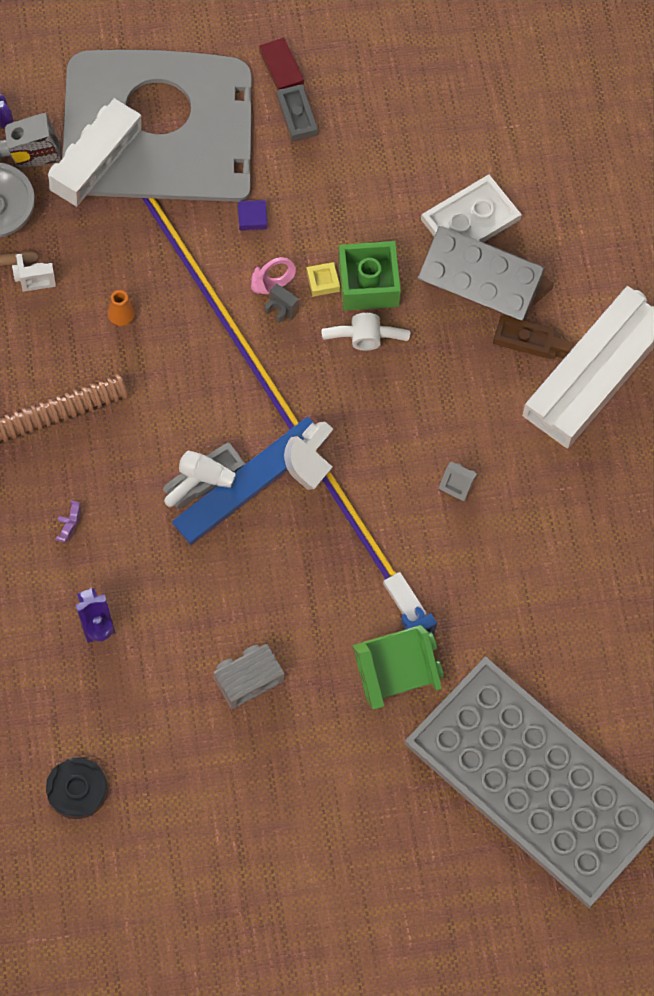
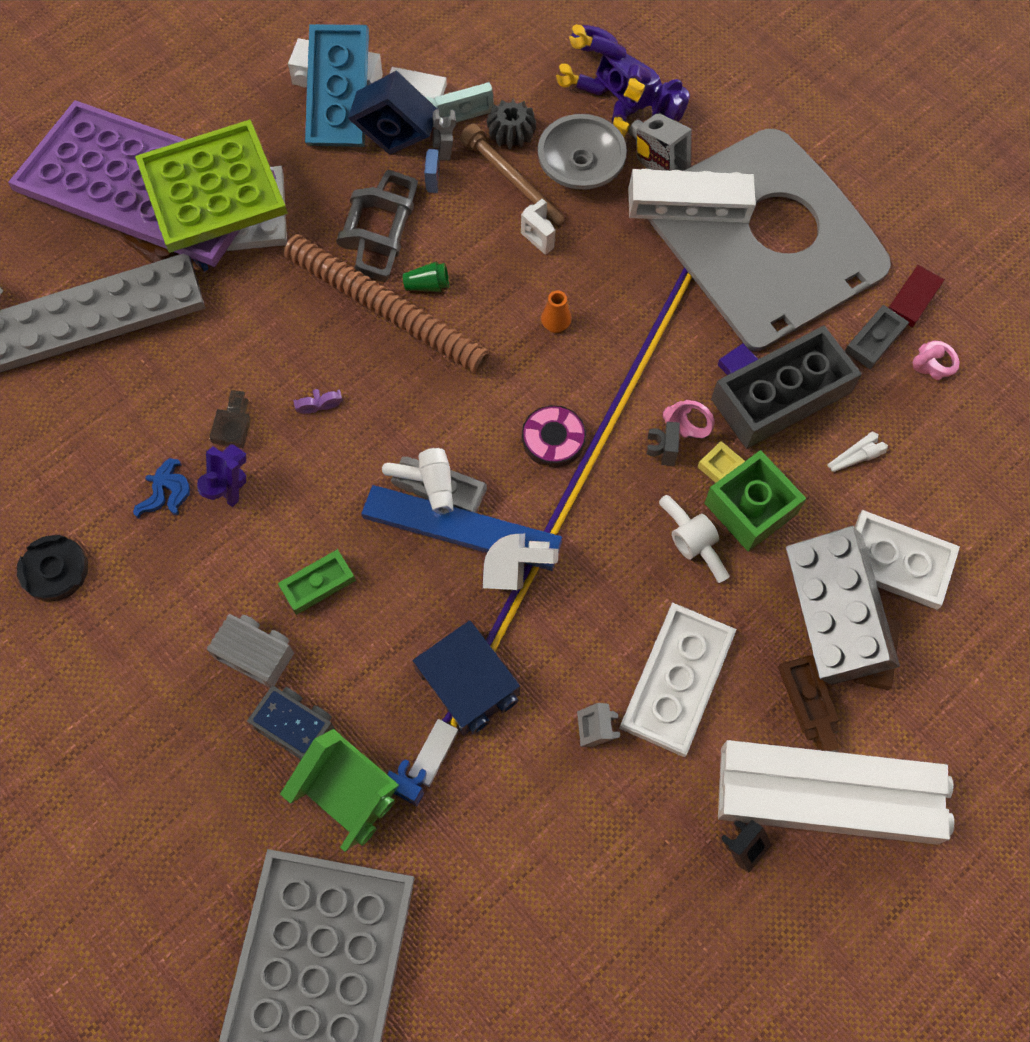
camera: 60 degrees right, 0 degrees up
none -> blue piece [133,458,190,519]
none -> clear smoke plate [209,390,251,448]
none -> dark blue brick [247,685,336,760]
none -> bright green plate [278,549,356,615]
none -> green cone [403,261,449,292]
none -> dark blue panel [412,620,520,736]
none -> tile [522,405,586,468]
none -> white tile [619,602,737,757]
none -> dark grey brick [711,325,862,449]
none -> black tile [722,820,772,873]
none -> white piece [827,431,888,472]
none -> bright pink piece [912,340,960,381]

